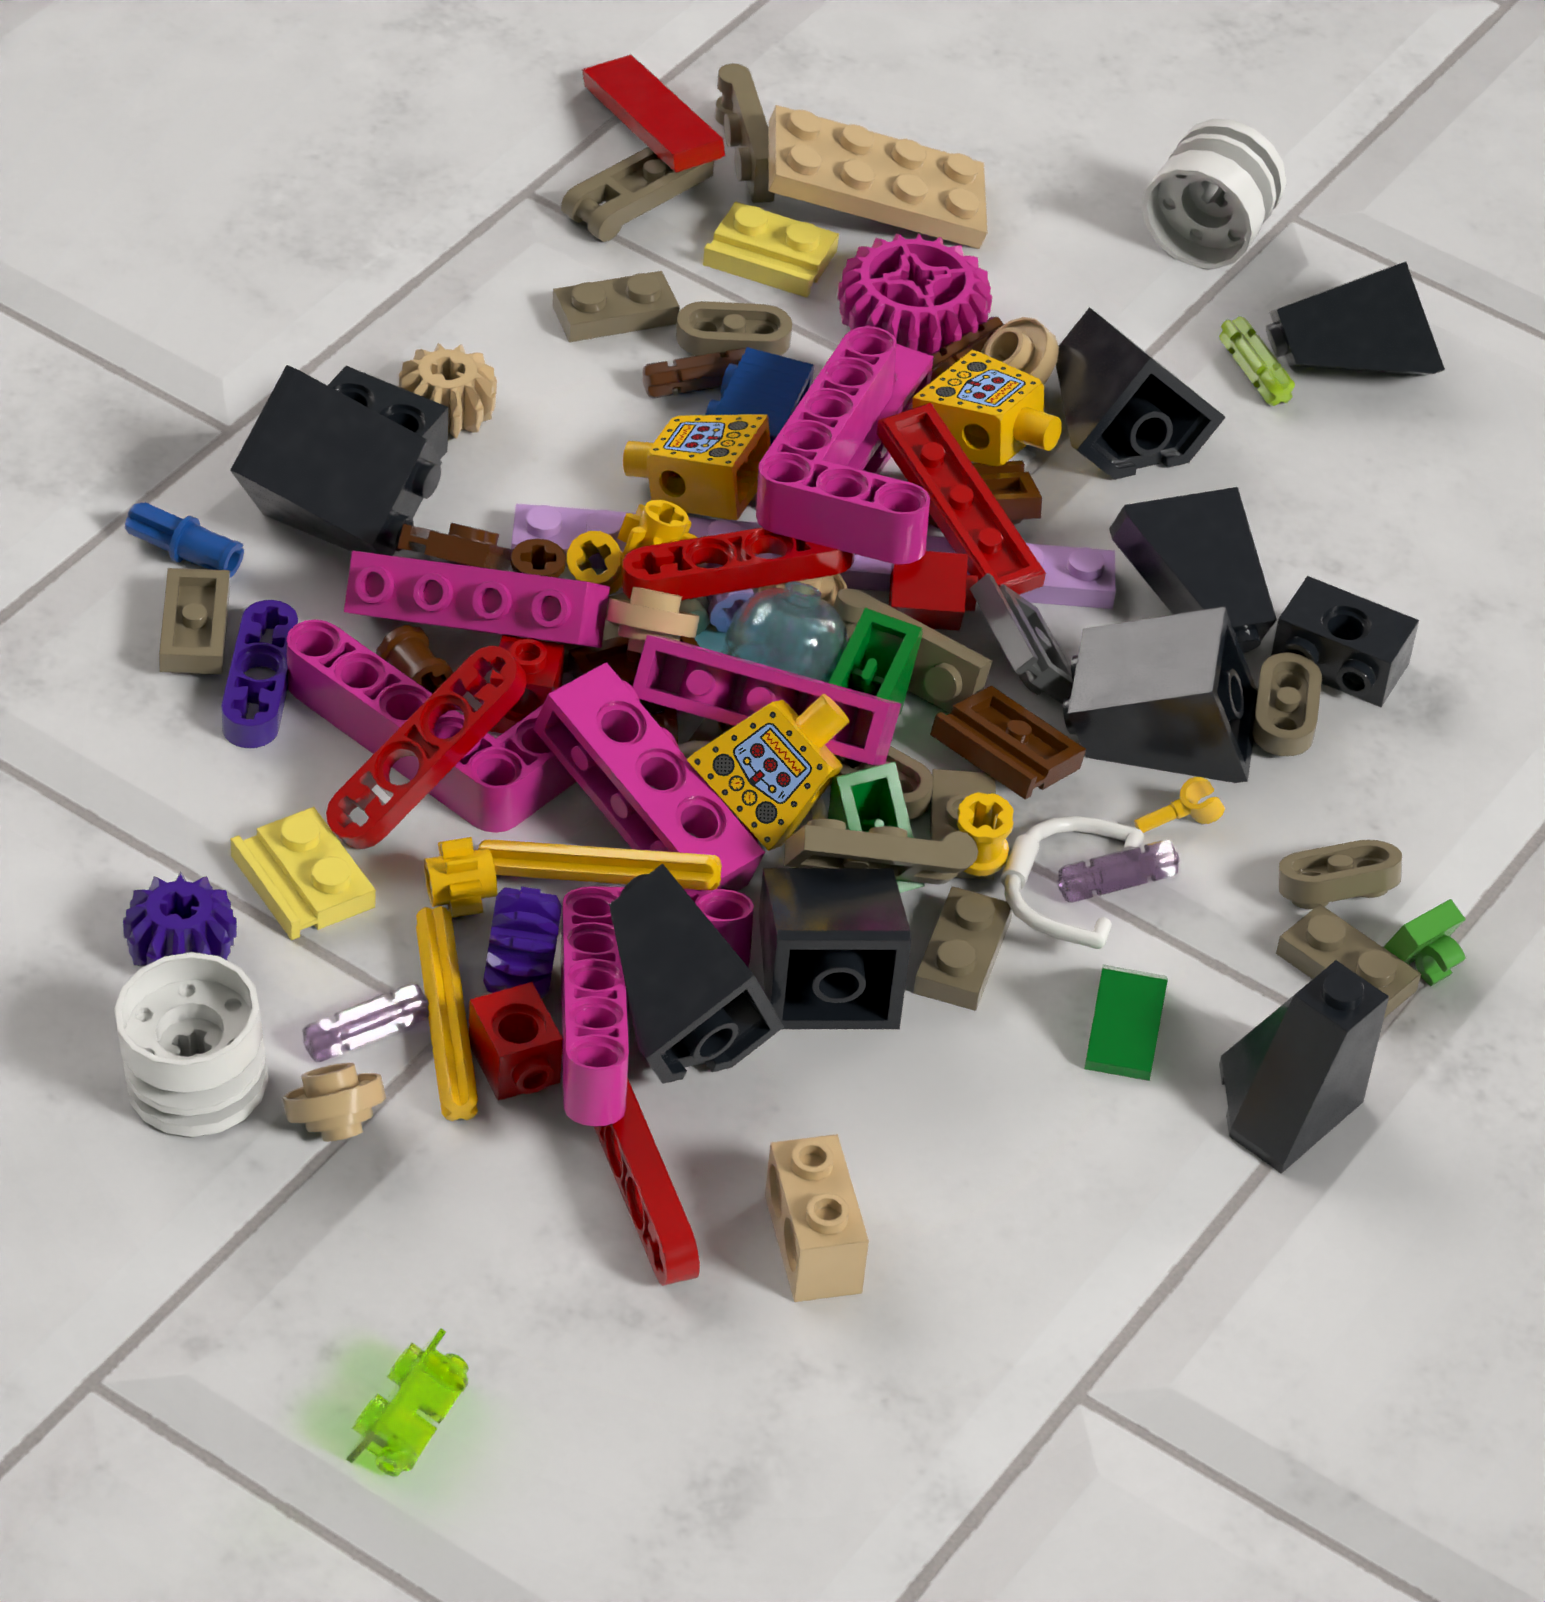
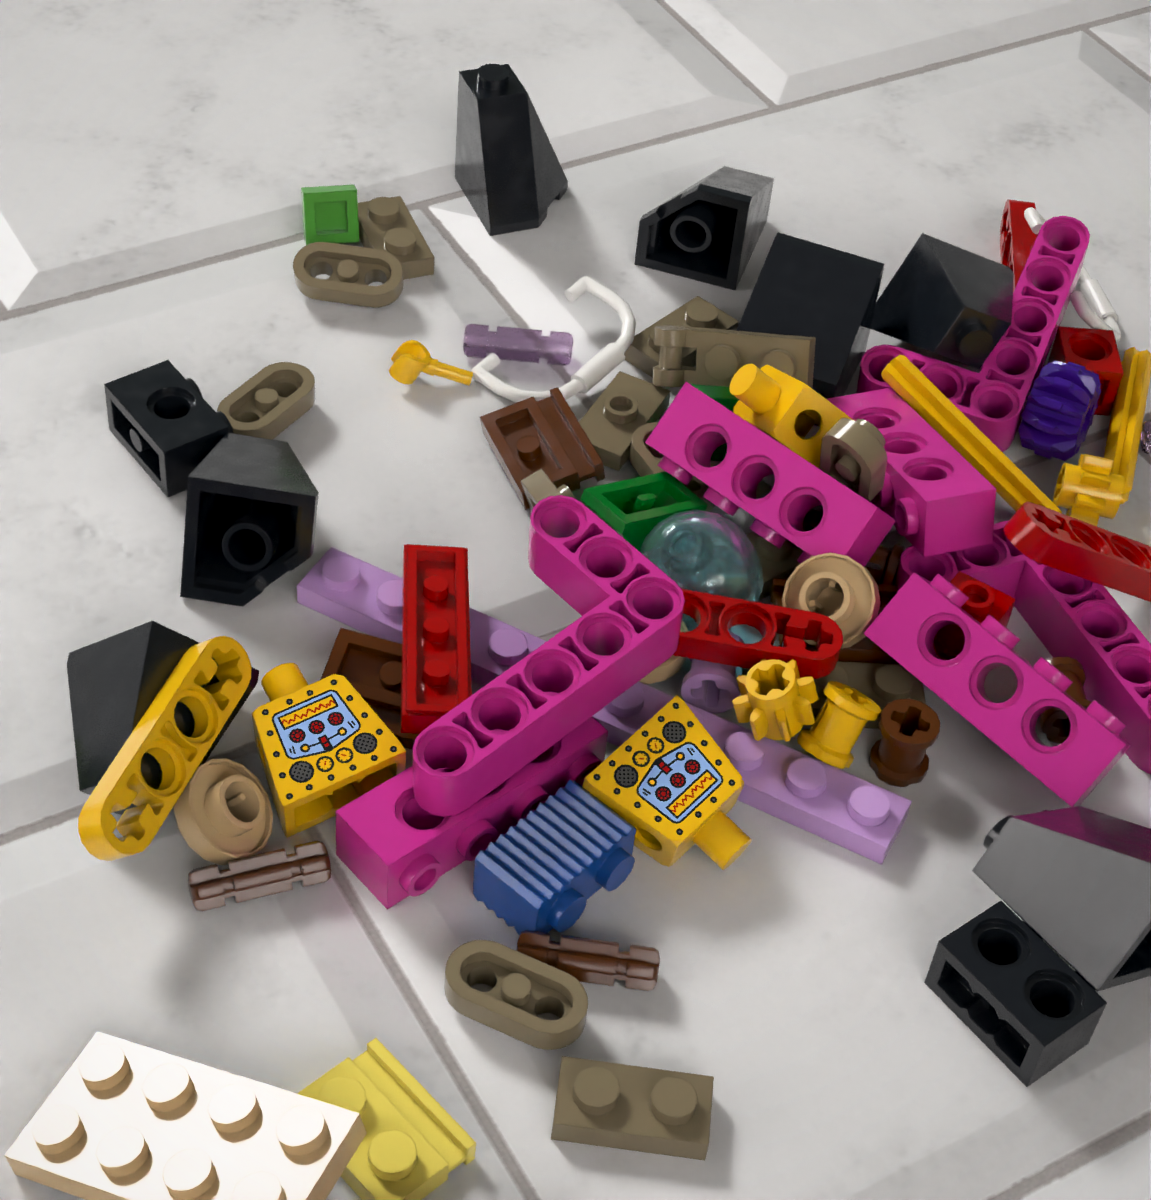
camera: 155 degrees left, 0 degrees up
reddish brown plate [398,523,513,571] -> none
tan gear [399,343,497,439] -> none
tan brick [765,1134,869,1302] -> none
dark pink gear [837,233,992,355] -> none
red brick [888,551,978,631] -> none
yellow bush [957,792,1014,876] -> none
dark grey plate [970,573,1073,704] -> none
black slope [1063,607,1257,783] -> none
green slope [1084,965,1168,1081] -> none
none -> yellow beam [78,636,251,861]
none -> black slope [634,166,774,291]
none -> dark tan plate [819,418,888,502]
none -> white piece [1024,207,1121,343]

